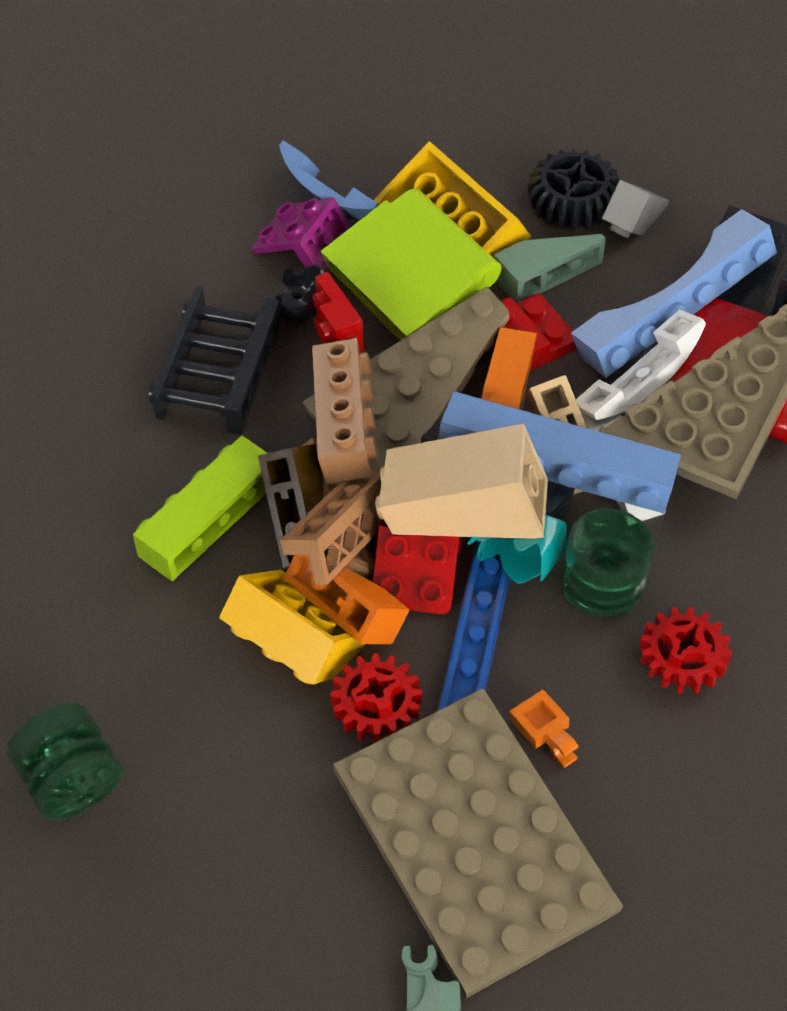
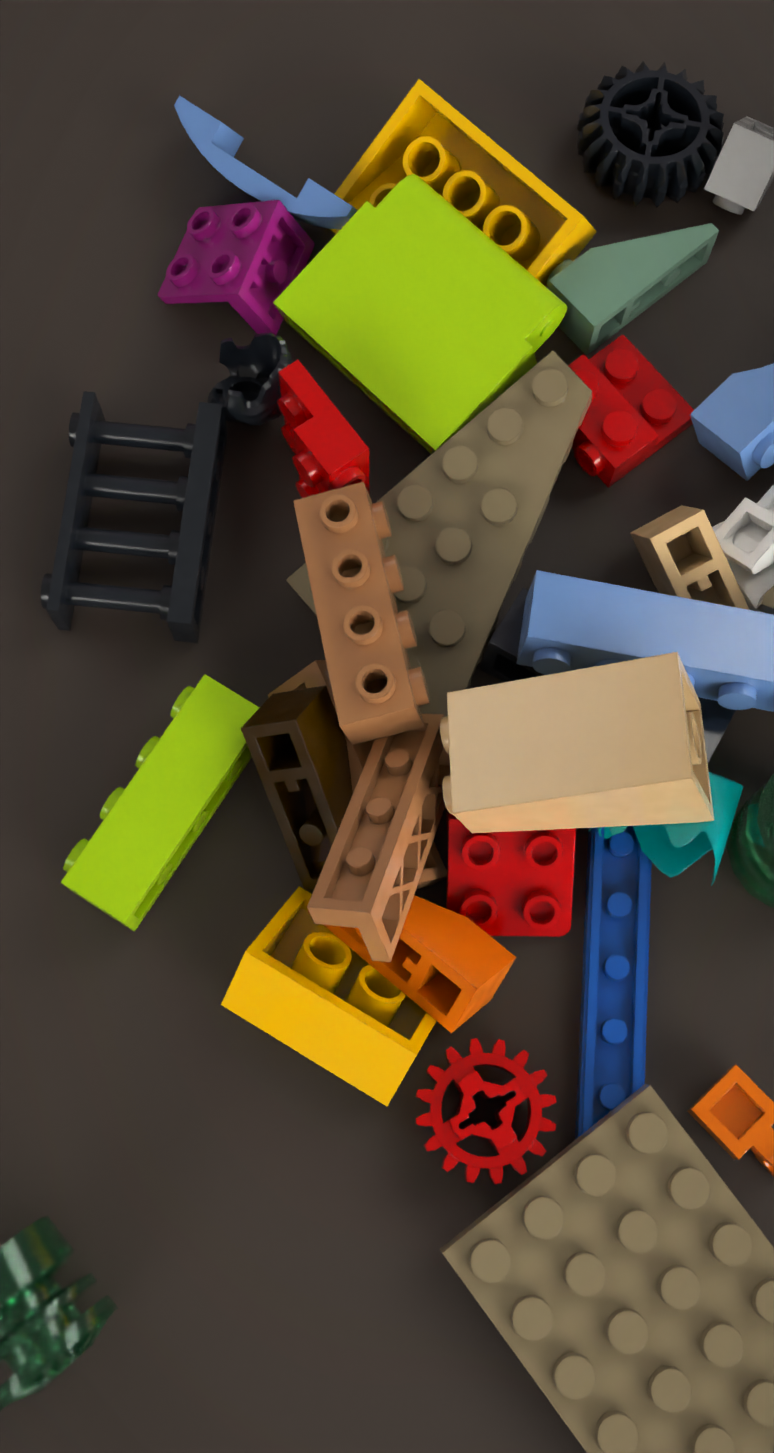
camera: 10 degrees left, 20 degrees up
orange slope [482,327,537,410] -> none

